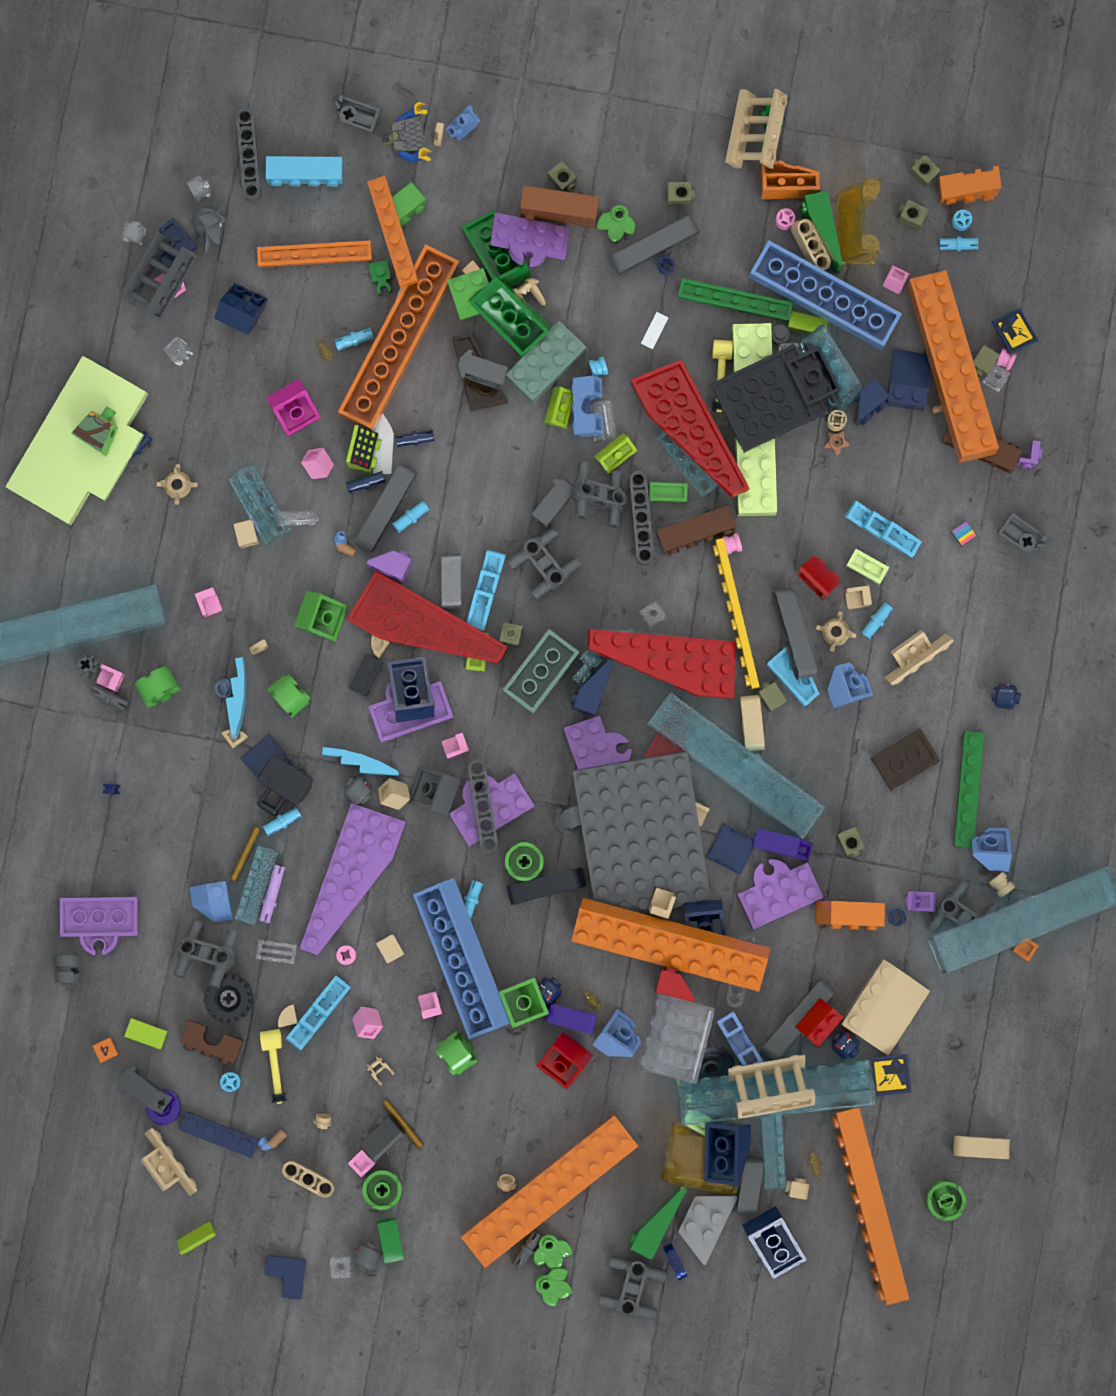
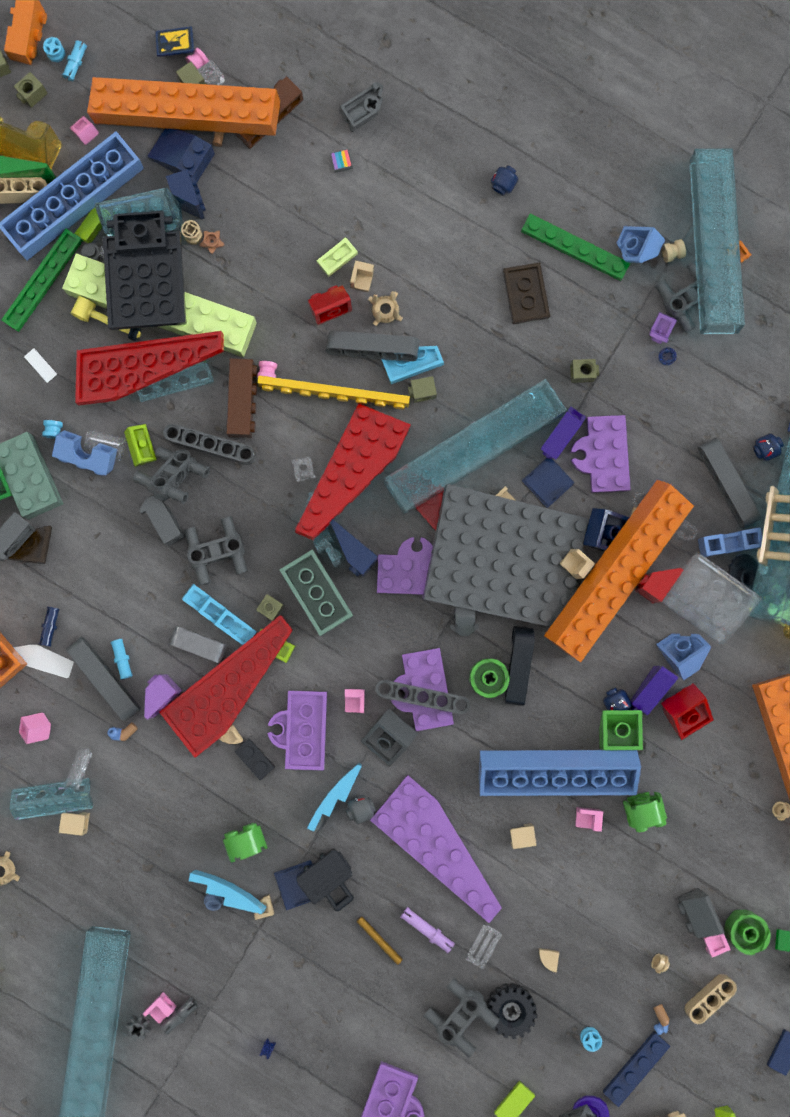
camera: 70 degrees left, 0 degrees up
bright green brick [135,666,181,708] -> none
reddish brown arch [180,1020,244,1065] -> none
medium blue slope [190,881,233,923] -> none
bright pink panel [195,587,222,617] -> none
clear light blue fence [235,845,278,925] -> none
tan tile [249,639,269,655] -> none
light yellow piece [260,1029,287,1104] -> none
medium azure pin [262,807,302,837] -> none
medium azure slope [286,976,351,1051] -> none
bright green slope [294,591,348,642] -> none
bright pink wheel [336,946,356,965] -> none
slope [346,425,382,473] -> none
dark blue pin [346,471,386,494] -> none
bright pink panel [352,1006,383,1039] -> none
tan piece [367,1056,395,1086] -> none
tan panel [378,778,410,810] -> none
pearl gold bar [382,1099,424,1149] -> none
dark blue slope [387,657,435,723] -> none
medium azure pin [463,880,483,920] -> none
lime slope [544,386,573,429] -> none
clear yellow piece [583,990,601,1010] -> none
bright green tile [649,482,688,503] -> none
tan beam [740,695,765,752] -> none
red slope [795,998,843,1048] -> none
orange wedge [815,901,885,930] -> none
medium blue slope [827,662,873,708] -> none
tan slope [840,959,930,1056] -> none
medium azure slope [844,501,922,558] -> none
medium azure pin [861,602,894,639] -> none
tan bracket [884,630,954,686] -> none
medium lavender bracket [1016,440,1043,469] -> none

